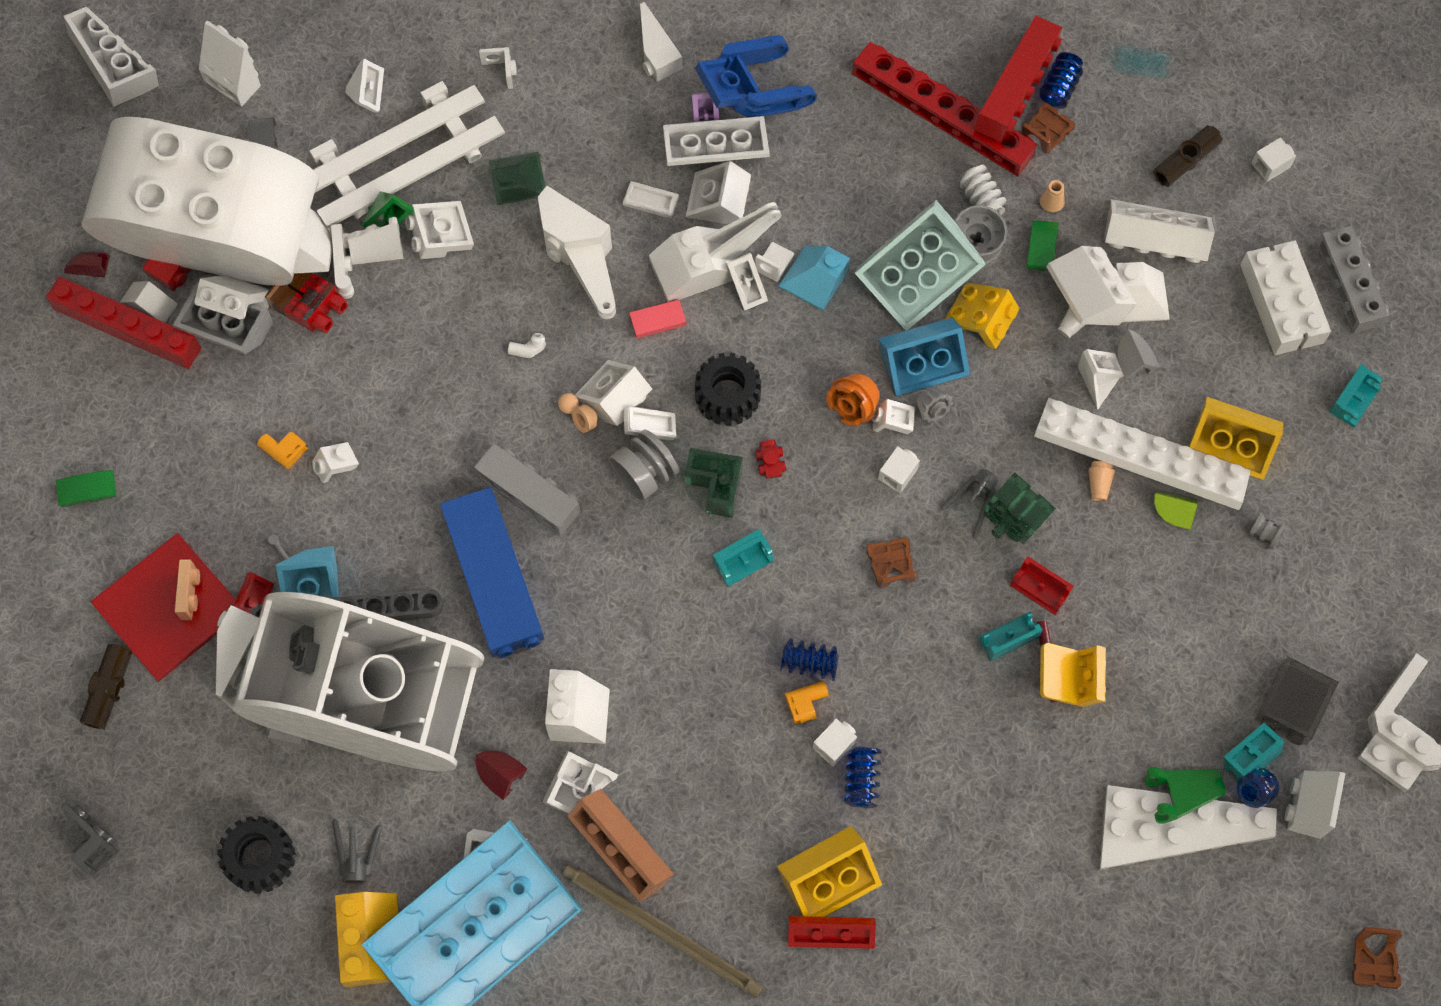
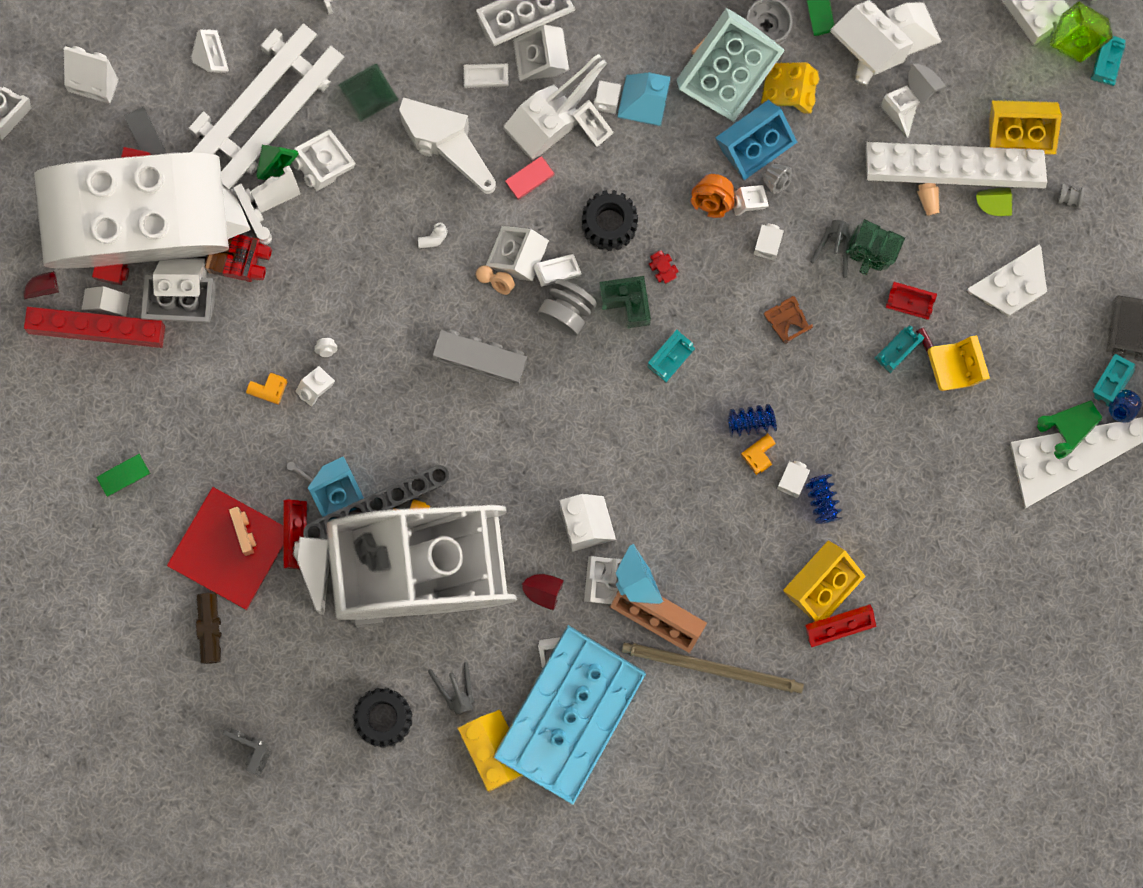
camera: 20 degrees left, 10 degrees up
blue brick [440,487,544,658] -> none
none -> white plate [314,338,337,357]
none -> medium azure slope [616,544,663,604]
none -> white wing [967,245,1047,317]
none -> clear neon green slope [1050,1,1113,63]

